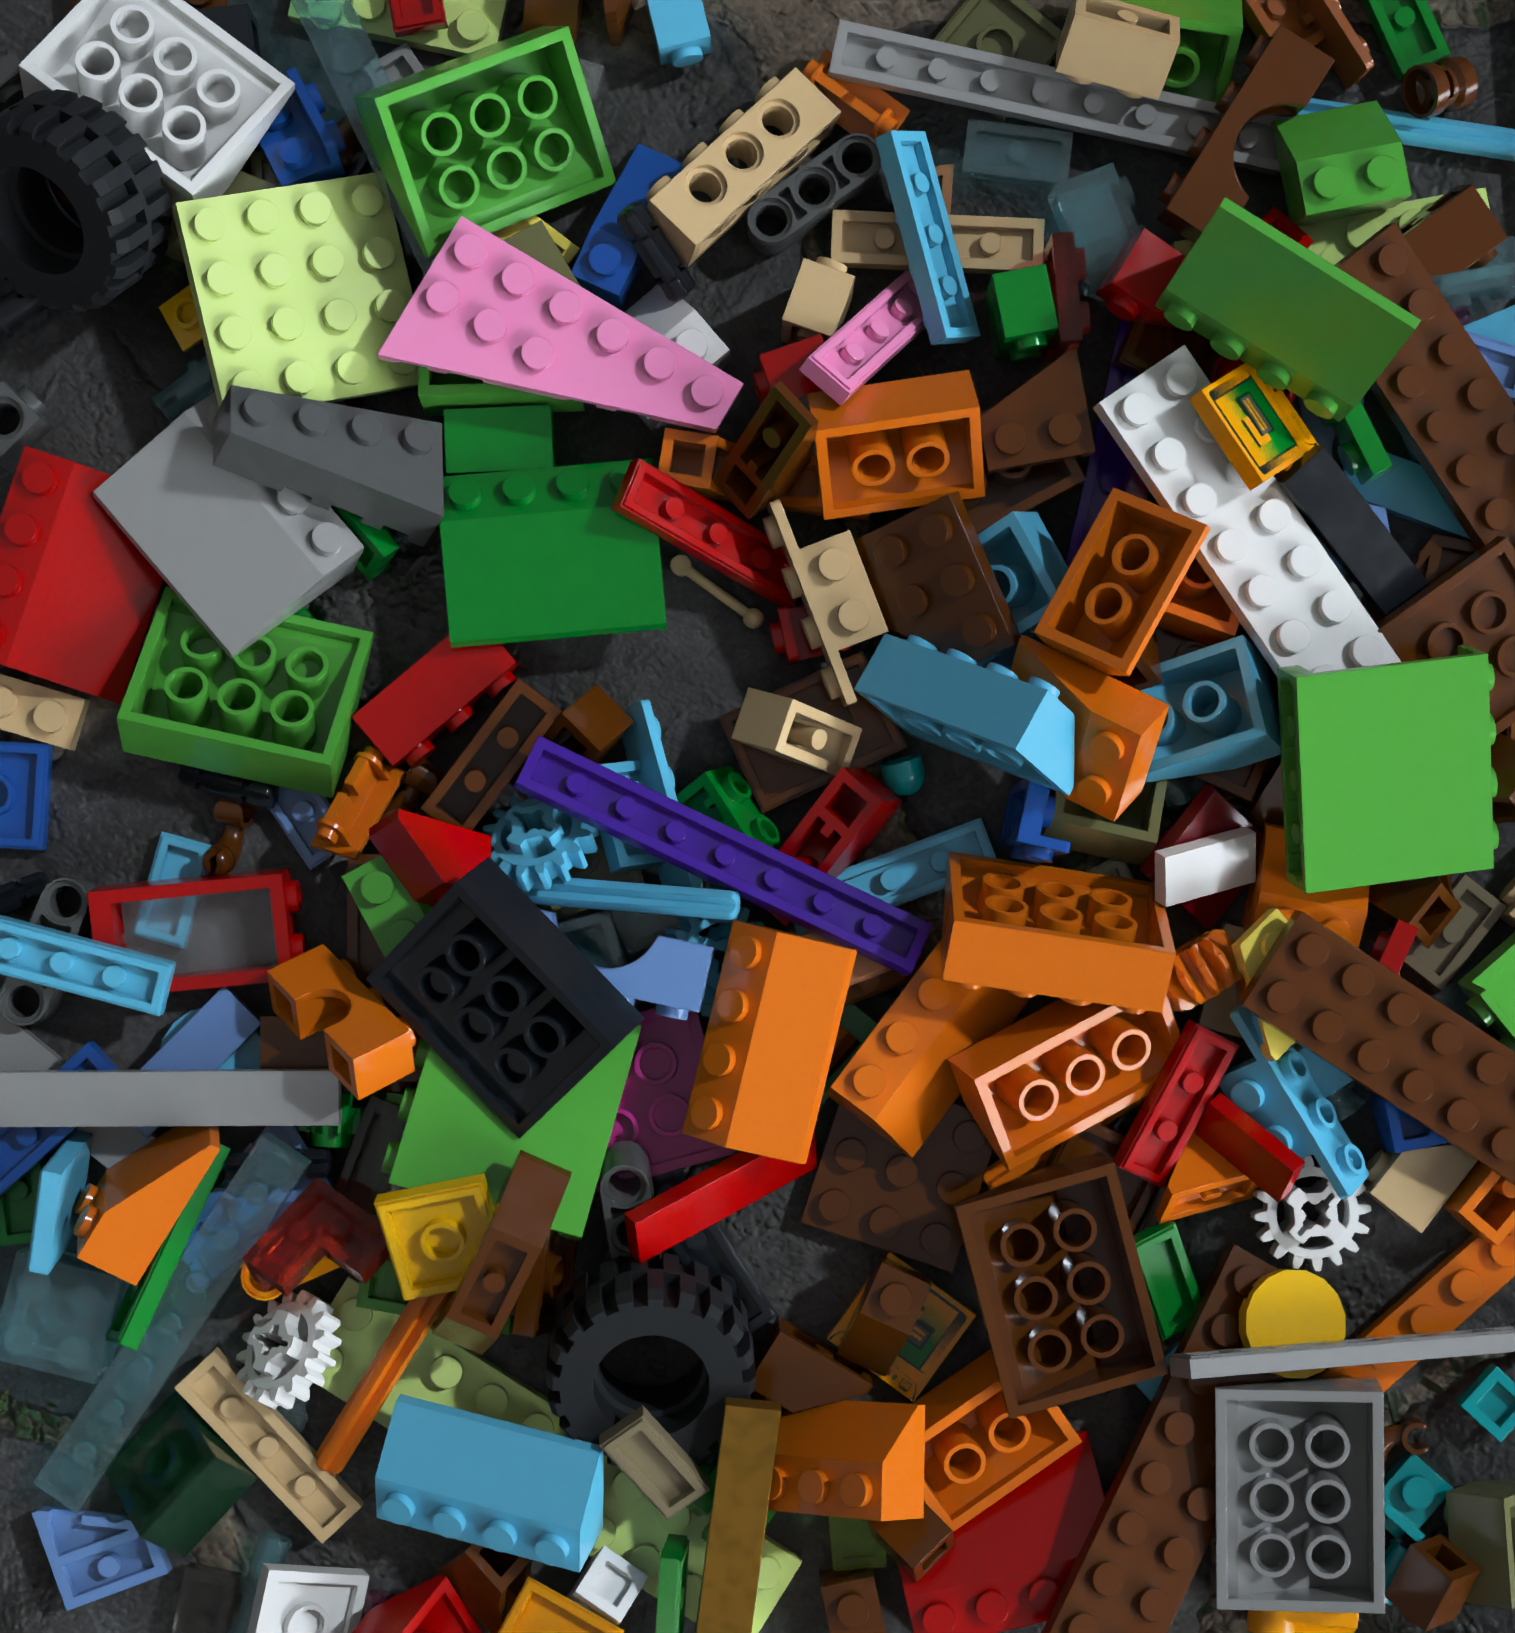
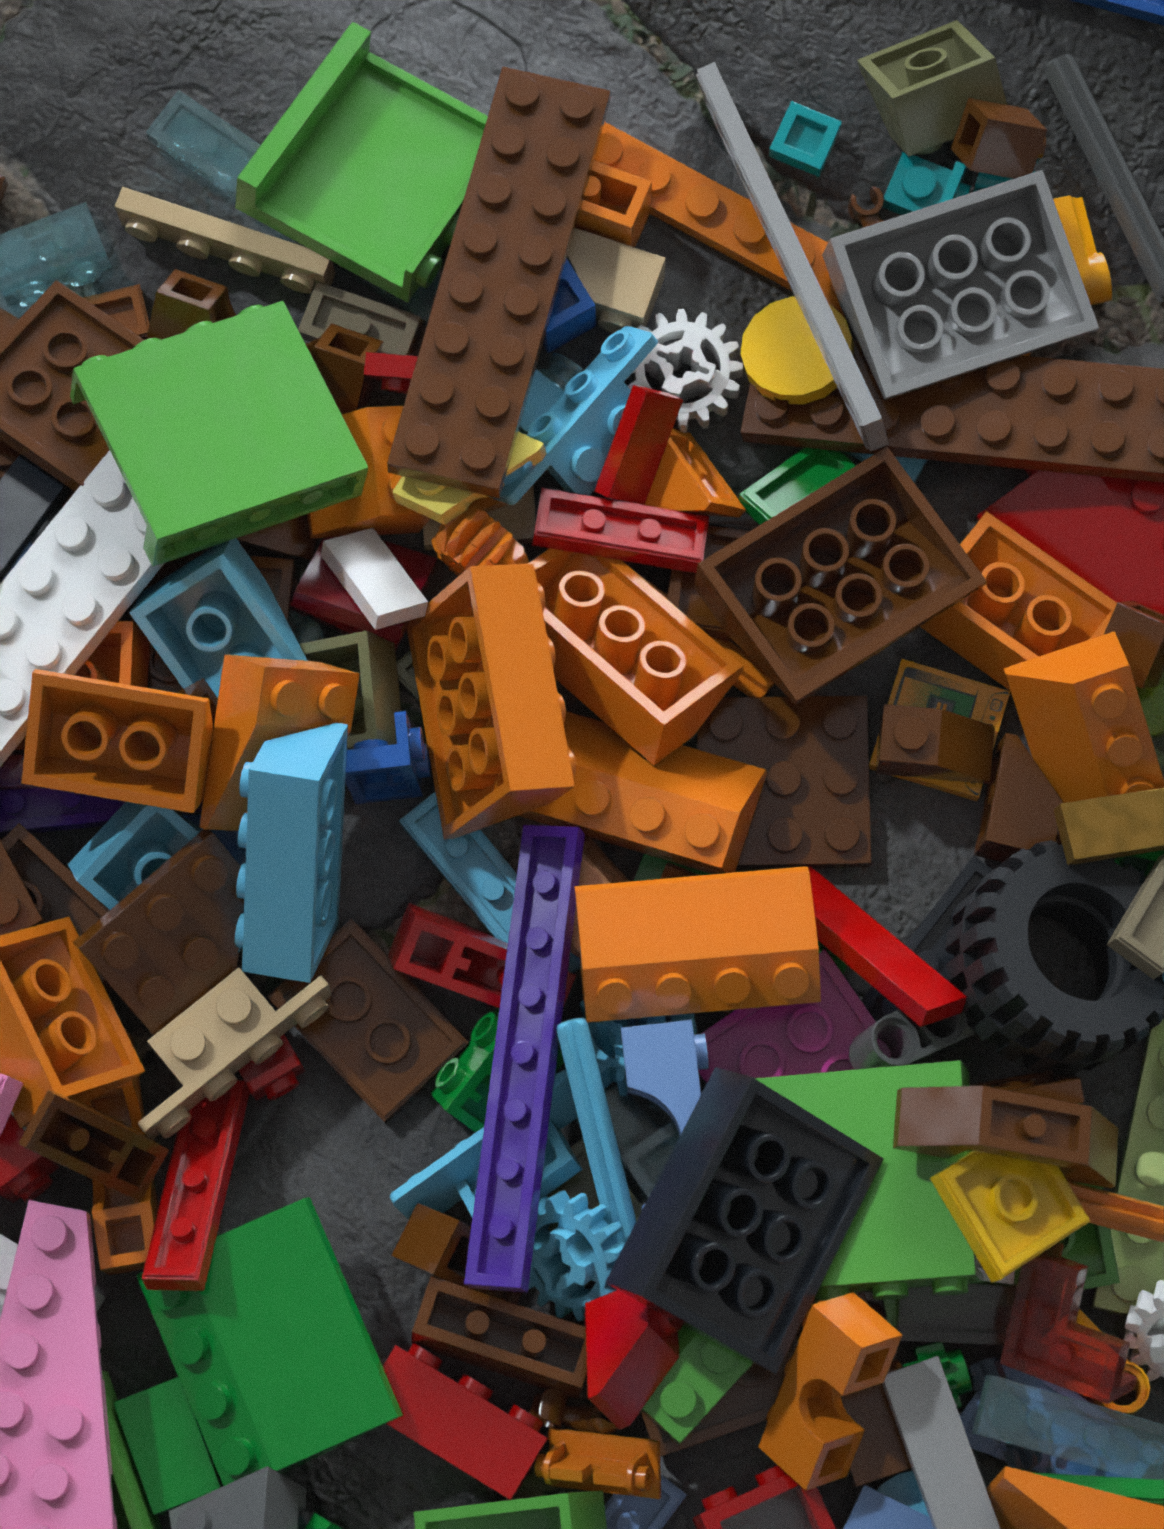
camera: 105 degrees left, 10 degrees down
tan hinge [670,554,764,629] -> none
tan slope [731,687,862,776] -> none
teal hinge [880,754,925,795] -> none

